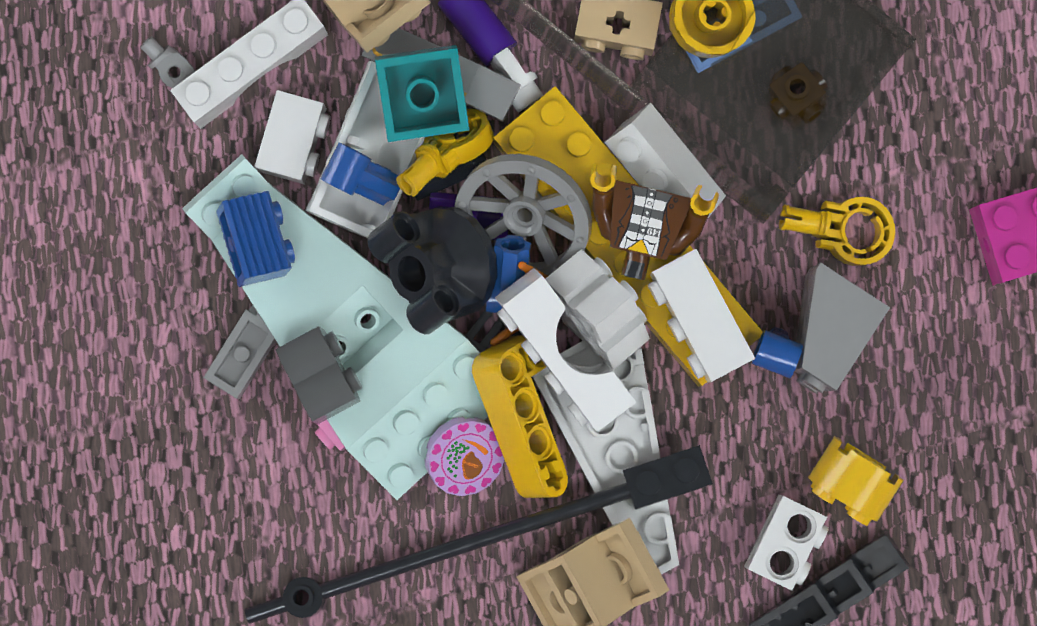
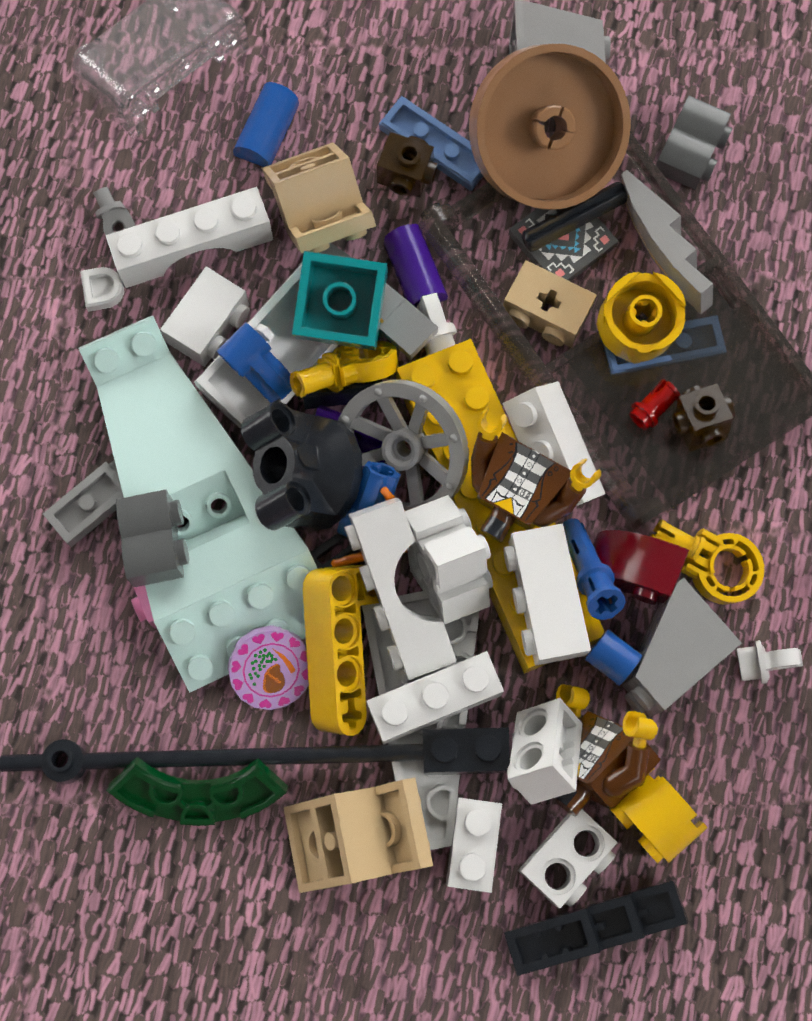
camera: 15 degrees right, 10 degrees down
blue brick [216,191,295,287] -> none
none -> white tile [80,267,124,312]
none -> dark green tile [106,757,288,826]
none -> white brick [367,651,504,745]
none -> white brick [446,798,502,893]
none -> white brick [507,698,583,805]
none -> torso [556,684,661,817]
none -> blue pin [563,518,626,620]
none -> dark red brick [593,530,689,605]
none -> red pin [629,379,680,430]
none -> white piece [737,640,803,684]

